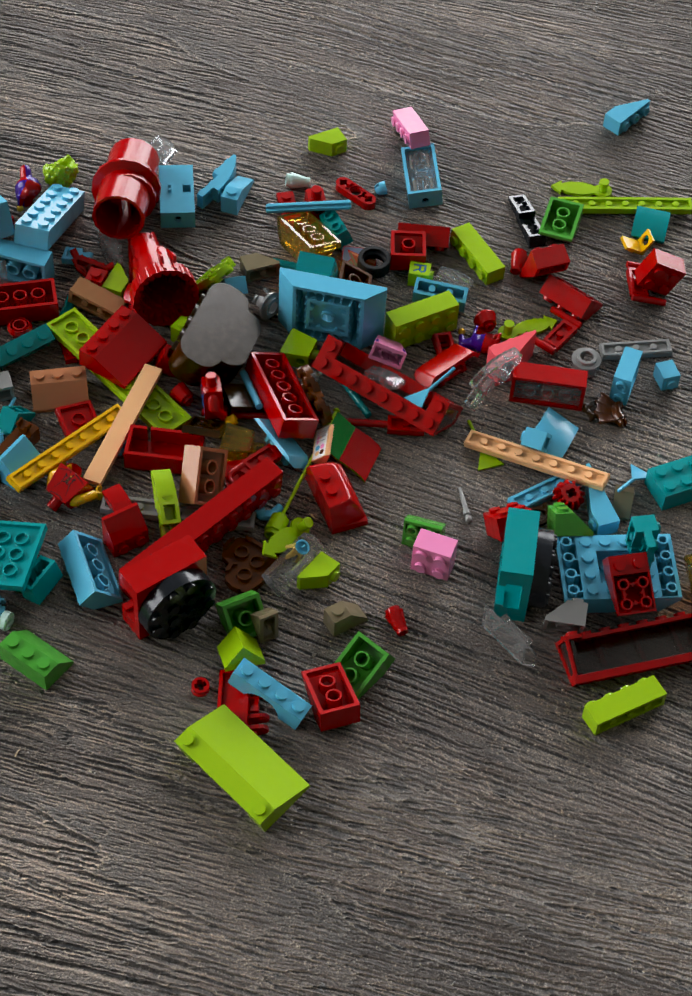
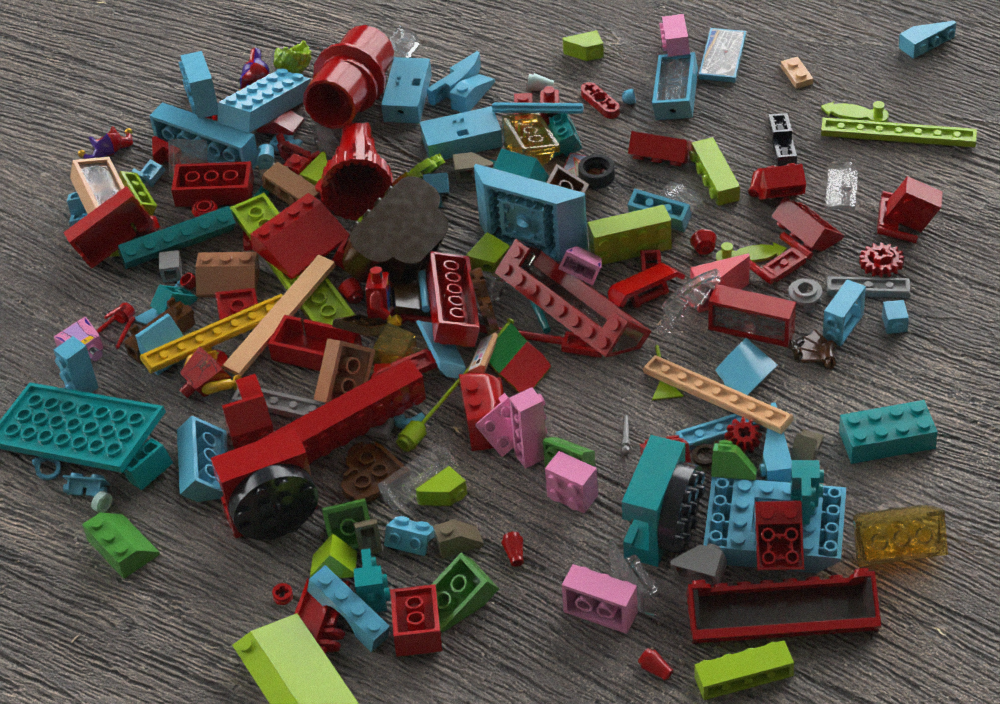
camera: 20 degrees right, 5 degrees down
lime slope [151,469,181,537] -> none
light grey piece [252,288,279,320] -> none
lime brick [262,517,314,559] -> none
piece [285,539,310,563] -> none
clear slope [364,366,405,390] -> none
red slope [390,230,426,270] -> none
medium azure piece [403,367,456,408] -> none
lime brick [407,261,434,286] -> none
piece [458,325,502,354] -> none
medium azure brick [520,427,552,453] -> none
bright green slope [538,197,584,242] -> none
medium azure piece [617,464,647,492] -> none
yellow bracket [620,229,655,255] -> none
teal slope [630,206,671,244] -> none
none -> red hinge [180,272,196,290]
none -> slope [257,110,304,136]
none -> medium azure leg [258,144,275,181]
none -> teal brick [354,548,391,612]
none -> medium azure bracket [384,516,434,556]
none -> medium azure brick [420,106,503,160]
none -> bright pink bracket [475,393,514,456]
none -> bright pink brick [509,387,547,469]
none -> bright pink brick [562,564,638,634]
none -> red cone [638,648,674,681]
none -> tile [699,28,746,83]
none -> light nougat plate [781,57,813,89]
none -> clear piece [825,158,859,212]
none -> red gear [859,243,904,278]

